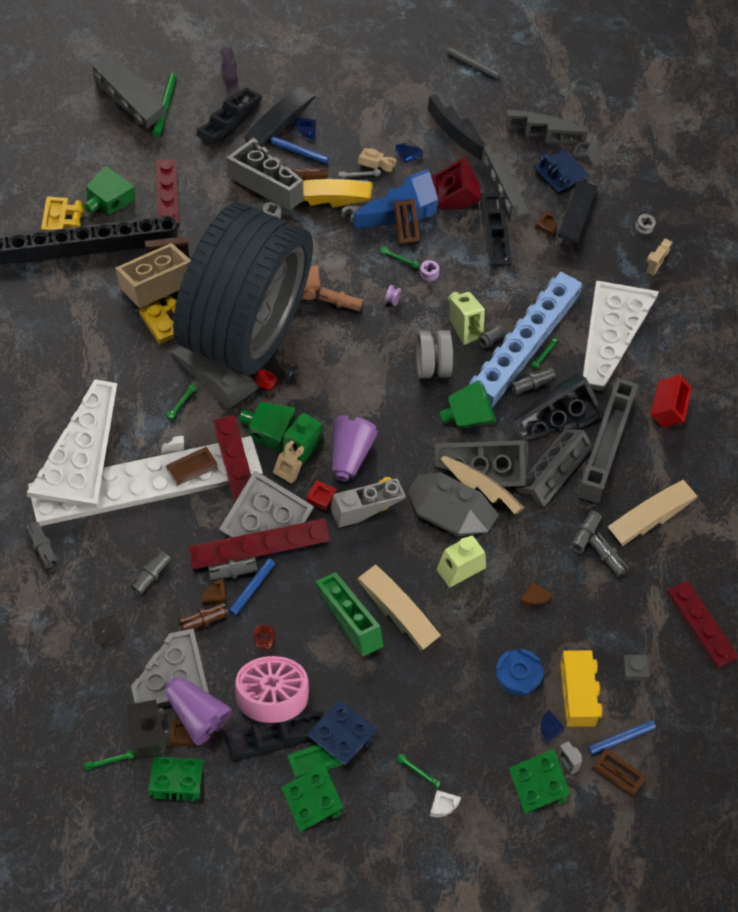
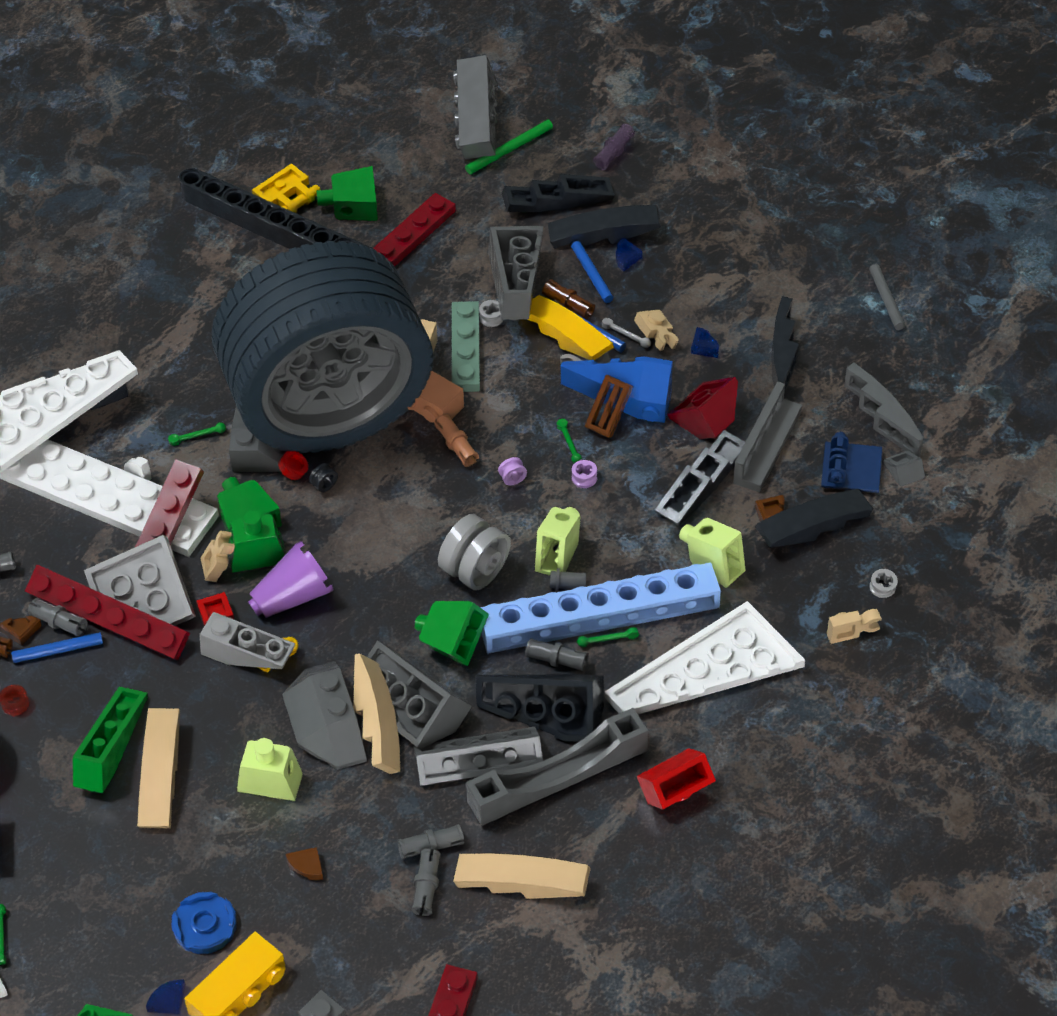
camera: 50 degrees right, 5 degrees down
reddish brown tile [166,446,218,486] -> none
none -> yellowish green torso [679,518,746,588]

